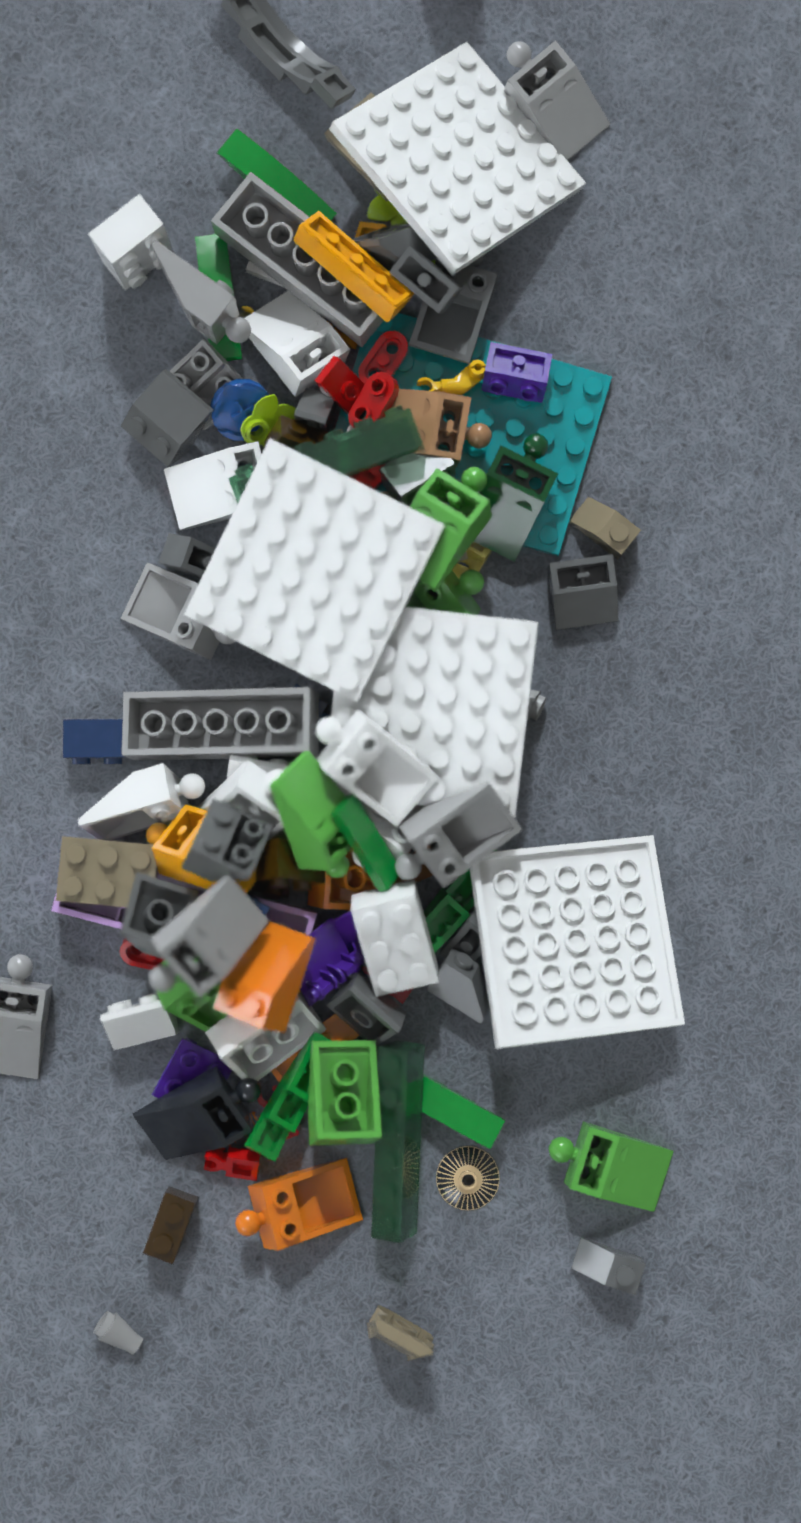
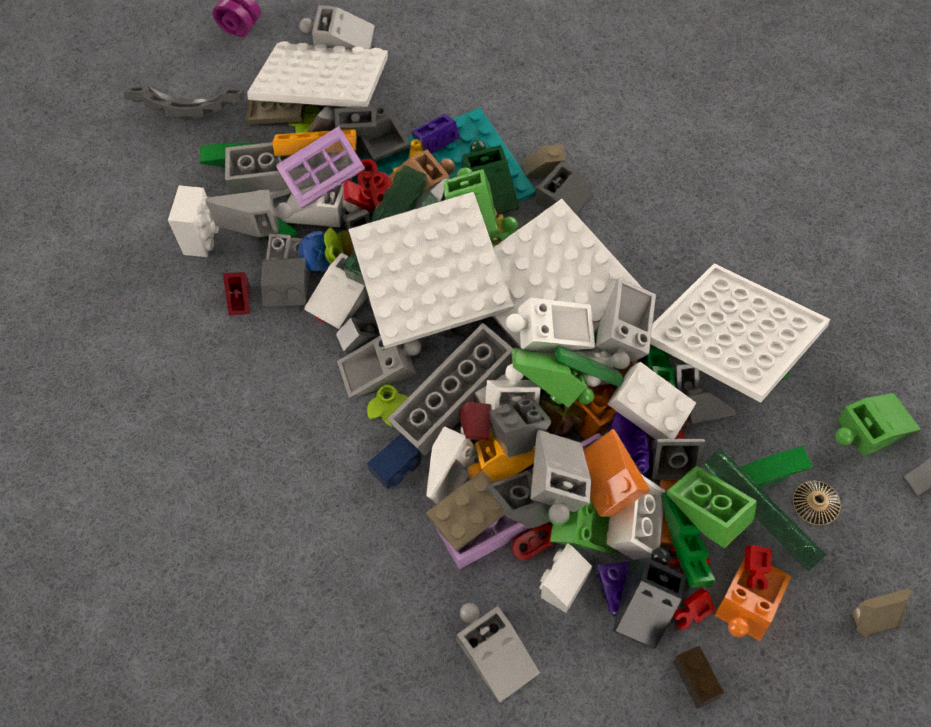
camera: 40 degrees left, 25 degrees down
none -> dark red slope [223,272,251,315]
none -> lavender piece [275,126,365,208]
none -> lime plate [367,385,408,427]
none -> dark red slope [459,402,490,441]
none -> red plate [744,545,772,590]

